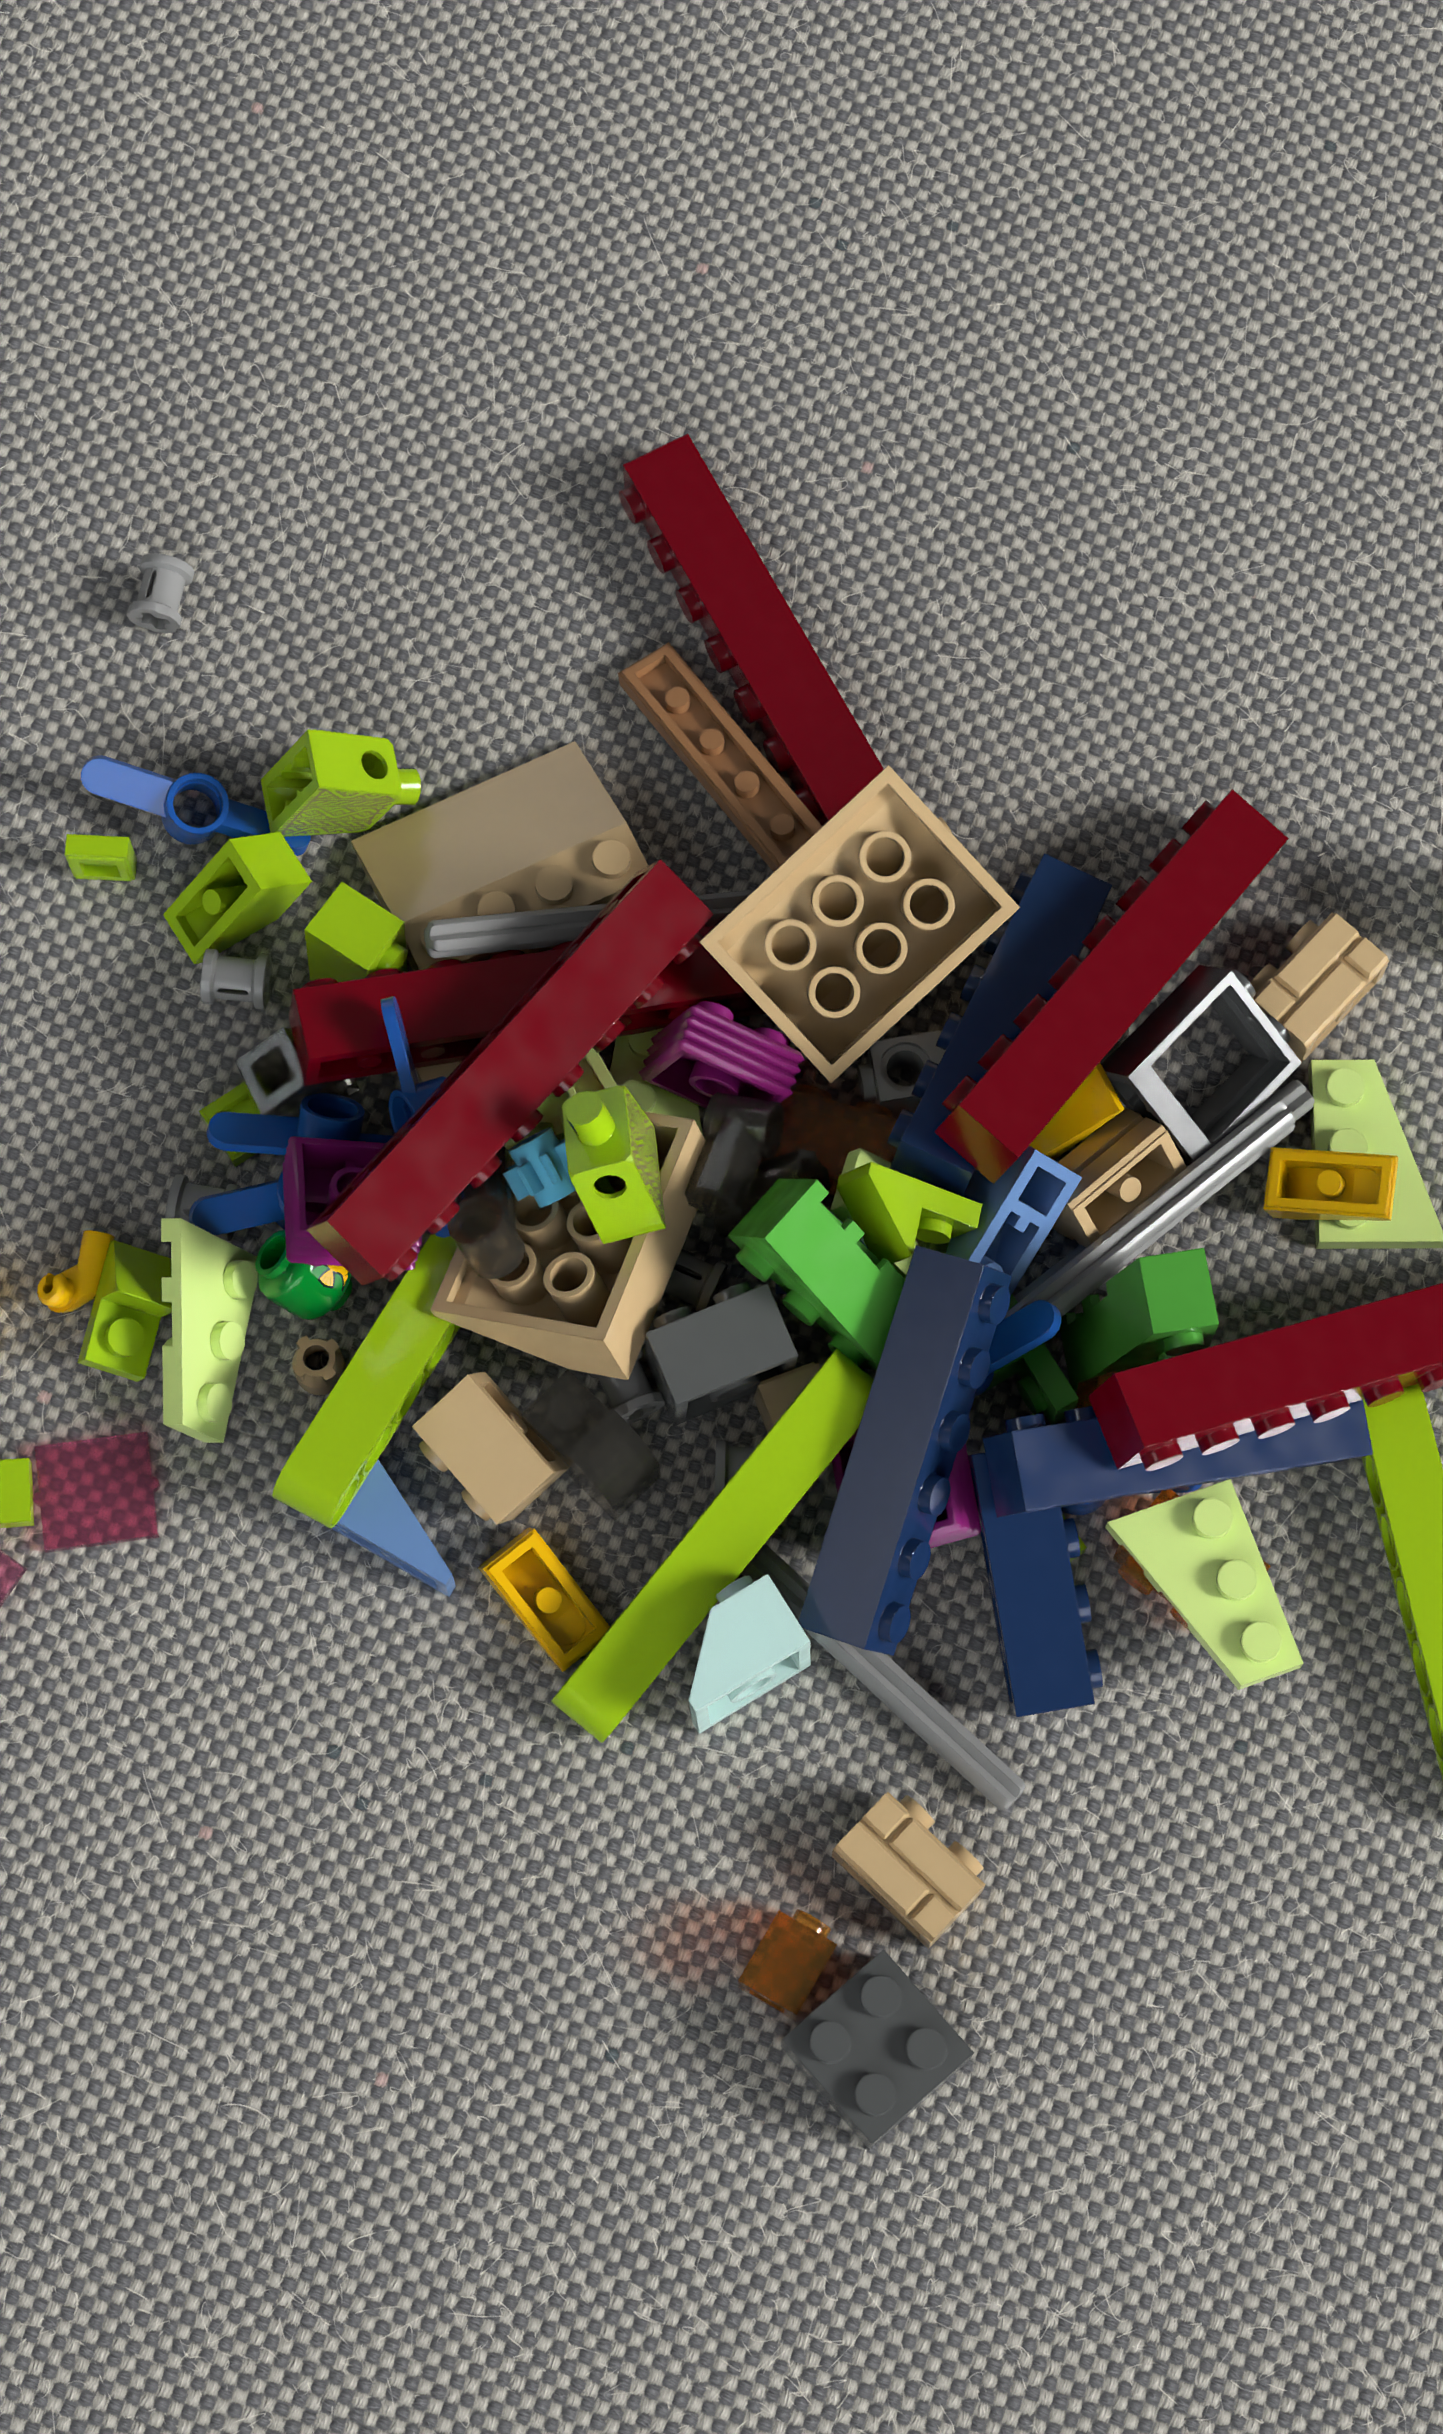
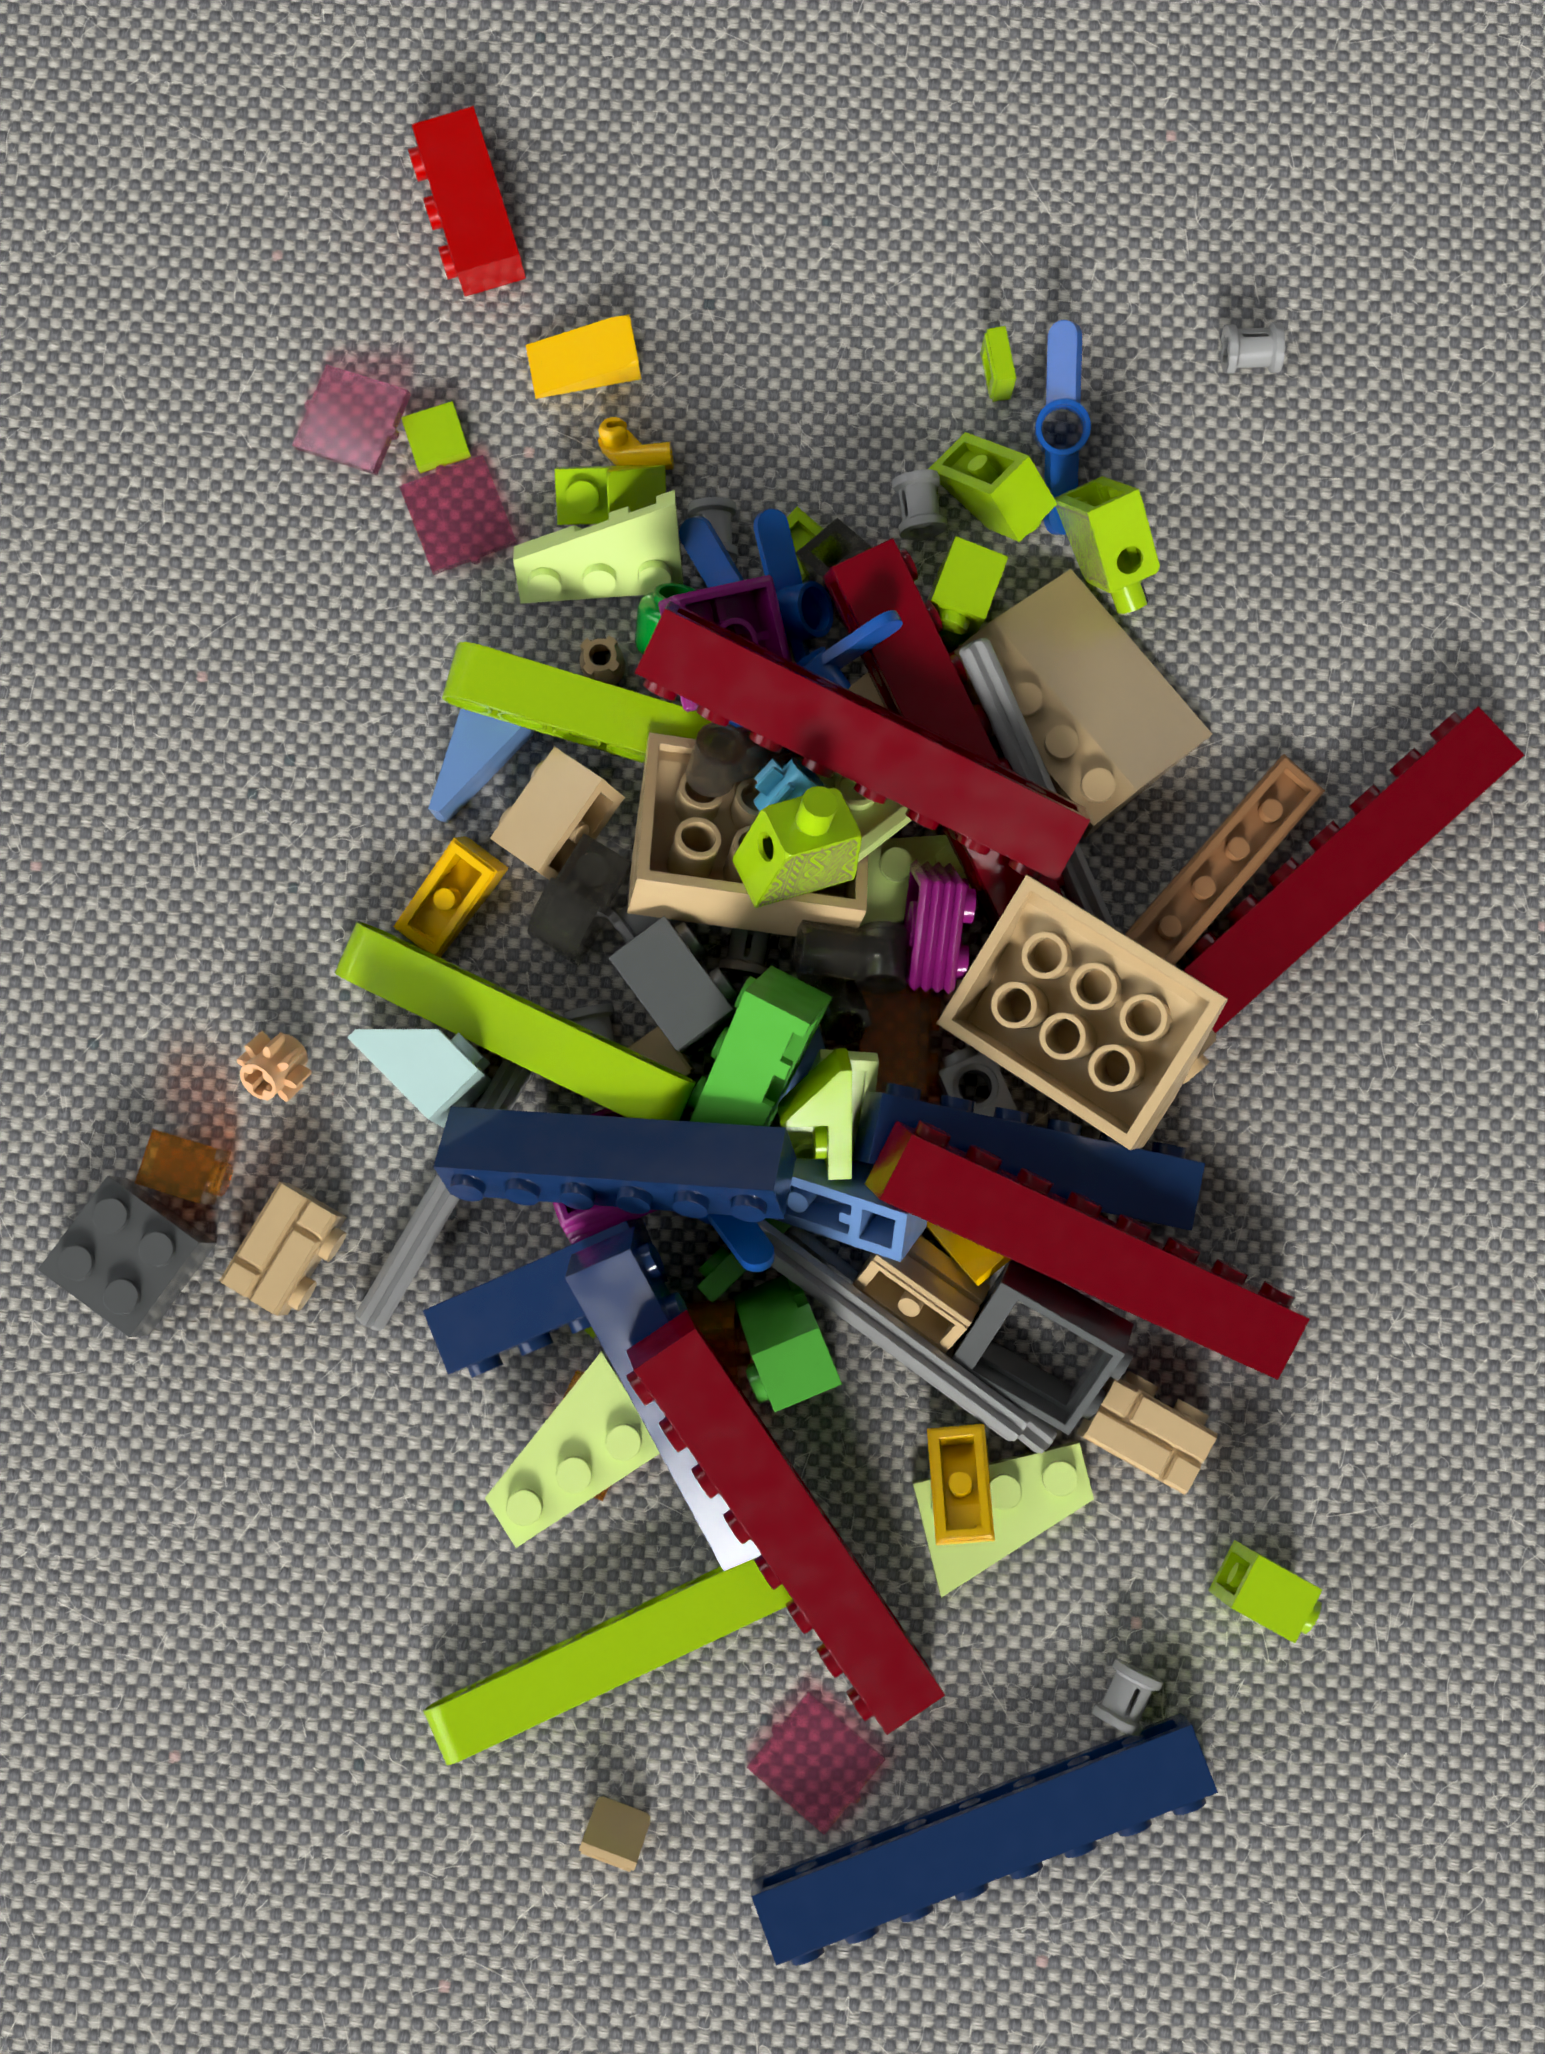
camera: 80 degrees right, 10 degrees up
none -> light nougat gear [237,1031,312,1102]

